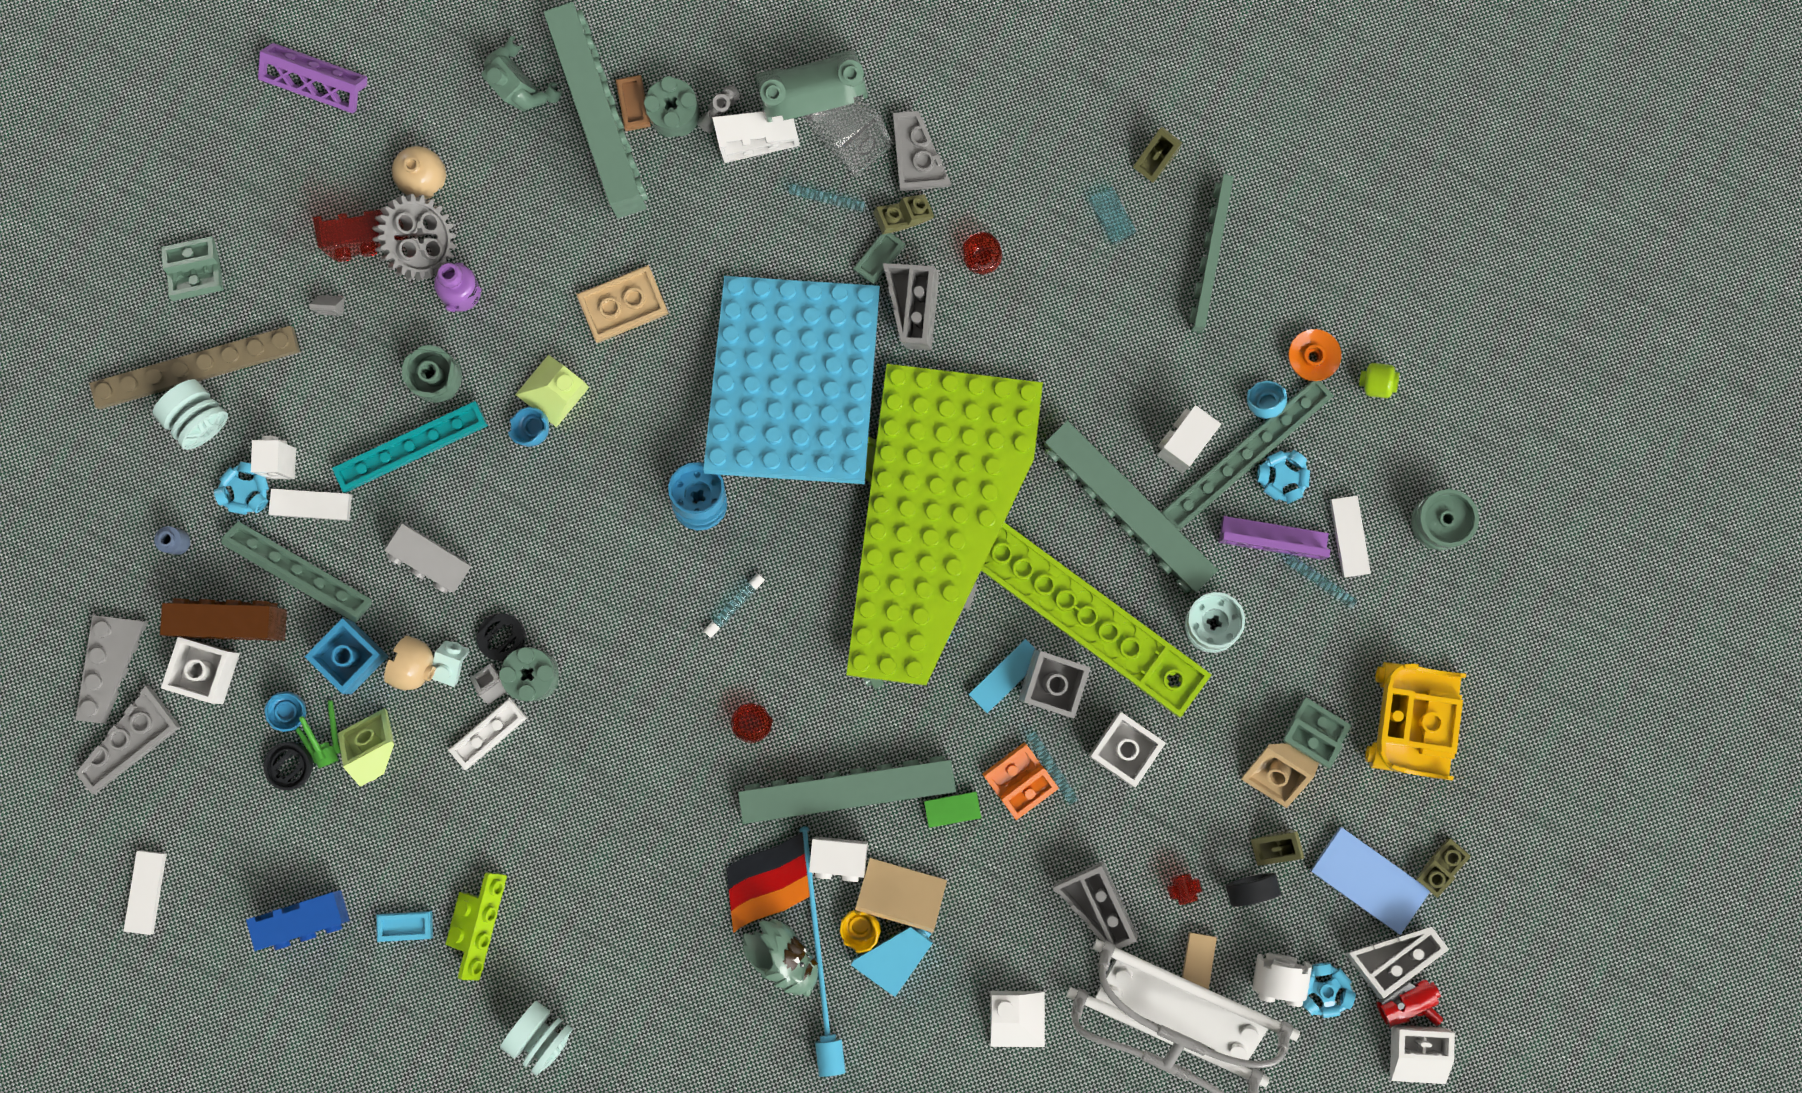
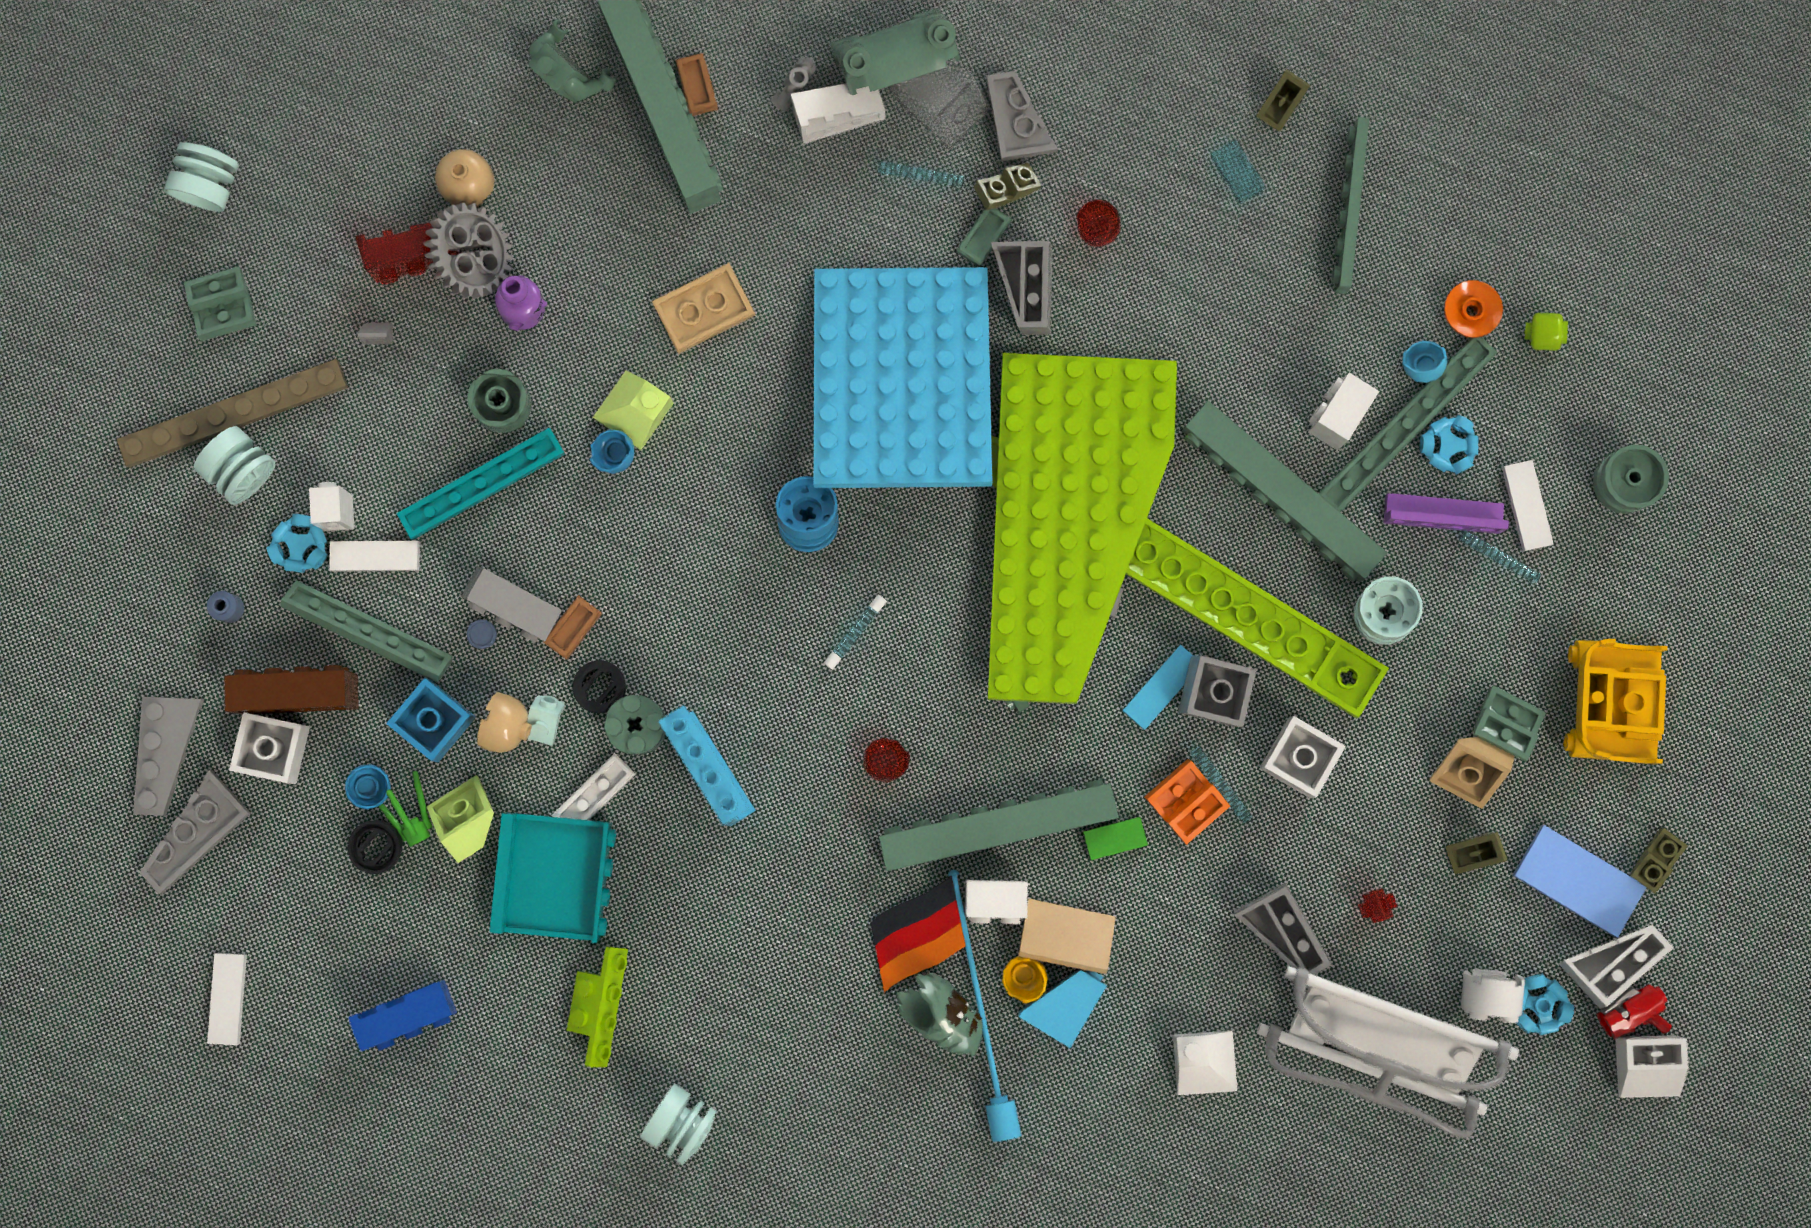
camera: 10 degrees left, 0 degrees up
medium lavender fence [258,43,367,113] -> none
medium azure tile [376,911,433,942] -> none
light grey slope [470,663,506,704] -> none
sand green brick [644,76,700,138] -> none
tan tile [1182,932,1217,990] -> none
black tyre [1226,873,1281,907] -> none
none -> light aqua wheel [163,142,239,212]
none -> sand blue piece [467,619,497,649]
none -> teal panel [489,812,616,943]
none -> medium nougat tile [543,595,603,660]
none -> medium azure panel [658,705,756,826]

